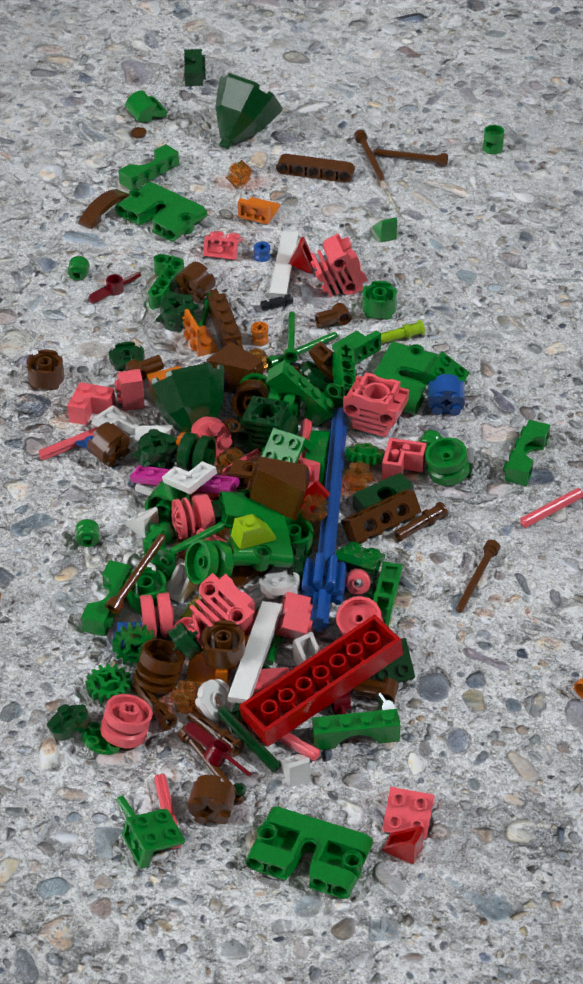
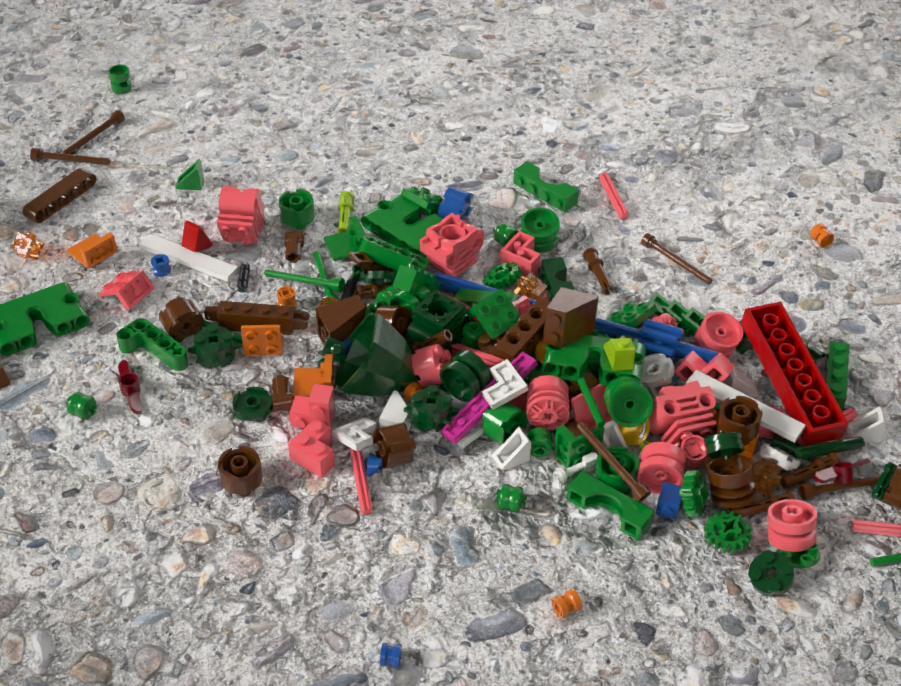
camera: 70 degrees left, 0 degrees up
reddish brown brick [341,490,422,544] -> none

